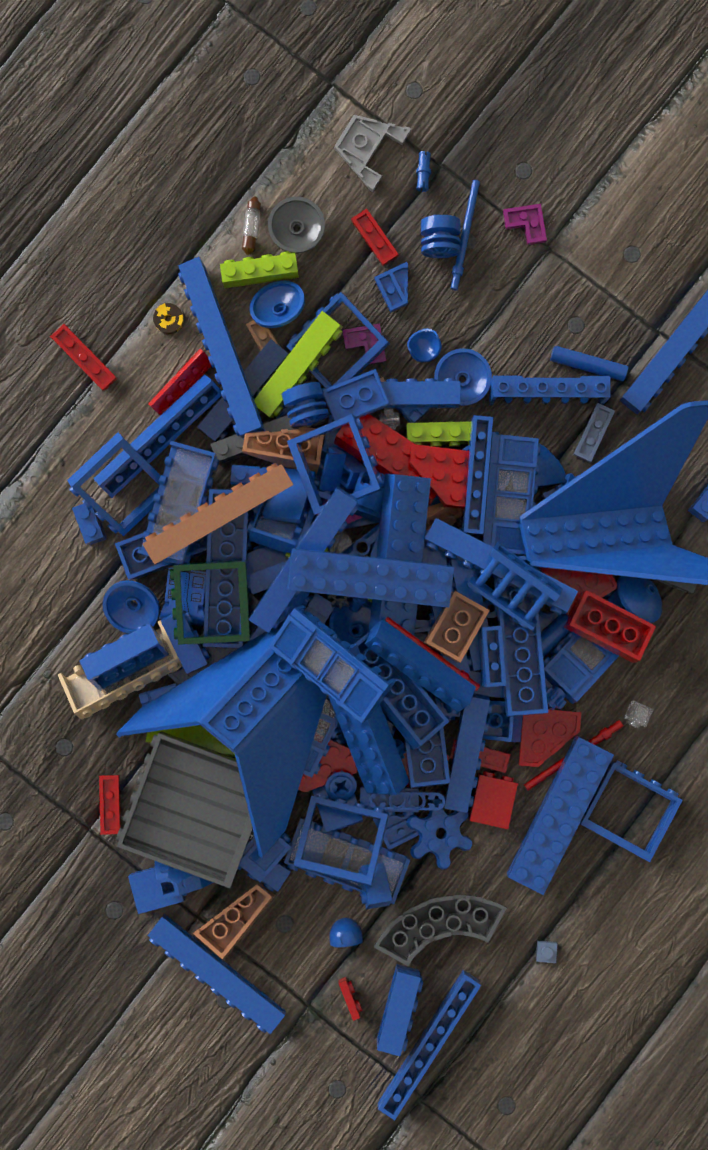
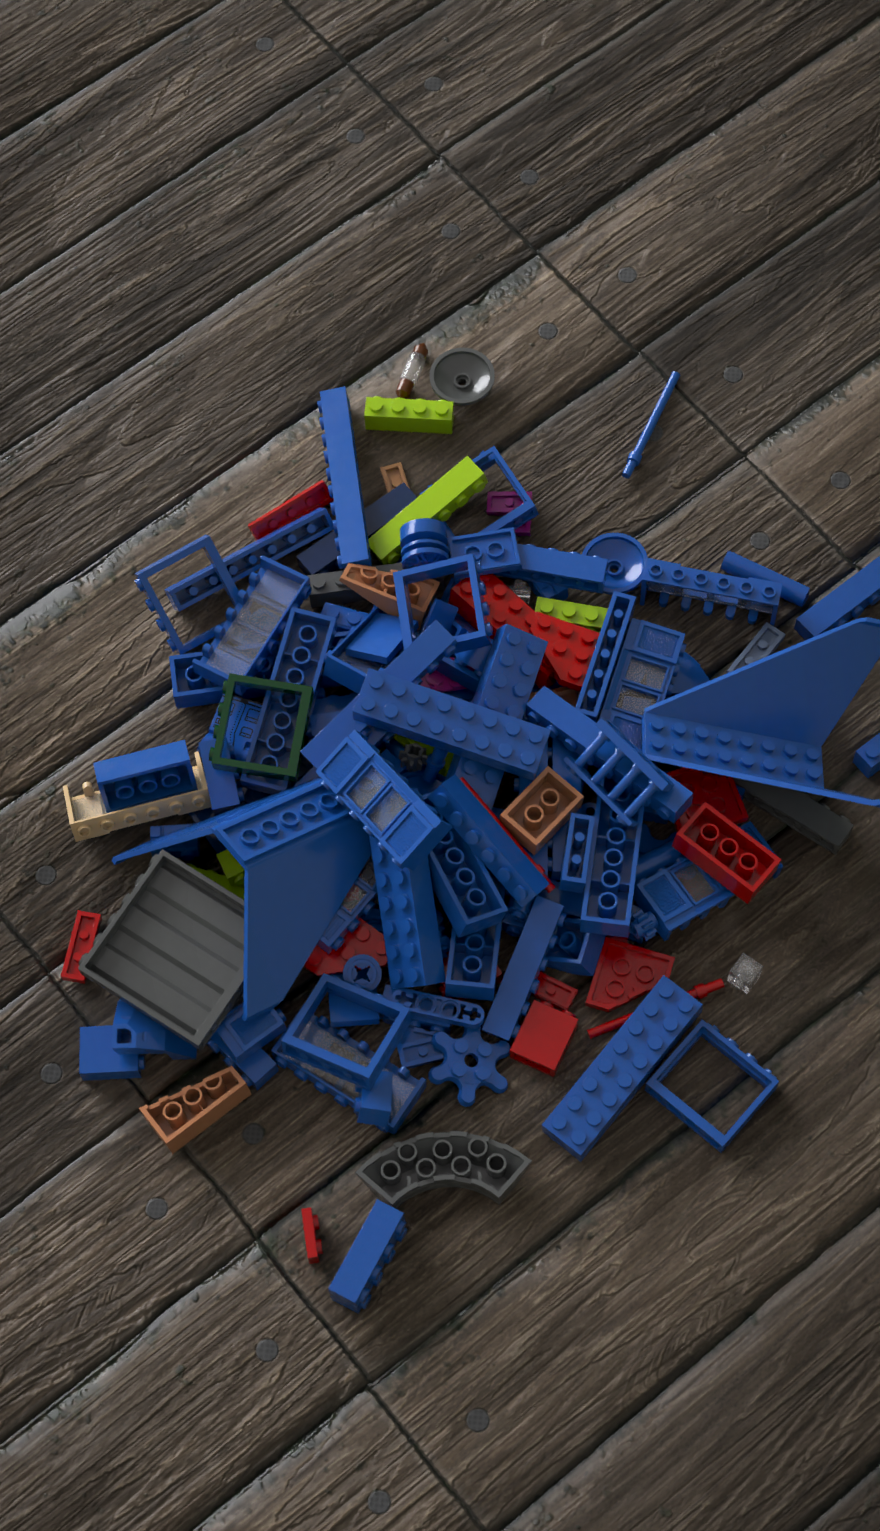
camera: 15 degrees right, 20 degrees down
red plate [50,324,117,391] -> none
blue brick [72,503,107,546] -> none
blue dish [103,580,160,634] -> none
nougat brick [143,463,294,565] -> none
blue brick [147,914,286,1034] -> none
dark brown piece [153,303,184,334] -> none
blue dish [250,281,305,328] -> none
blue helmet [329,918,363,947] -> none
light grey wing [334,115,411,192] -> none
red plate [351,208,399,266] -> none
blue wing [374,262,408,313] -> none
blue brick [378,970,481,1121] -> none
blue helmet [407,328,441,362] -> none
blue pin [416,151,431,192] -> none
blue wheel [421,215,461,258] -> none
magenta plate [503,204,547,245] -> none
sand blue plate [536,940,558,963] -> none
blue dish [617,576,662,623] -> none

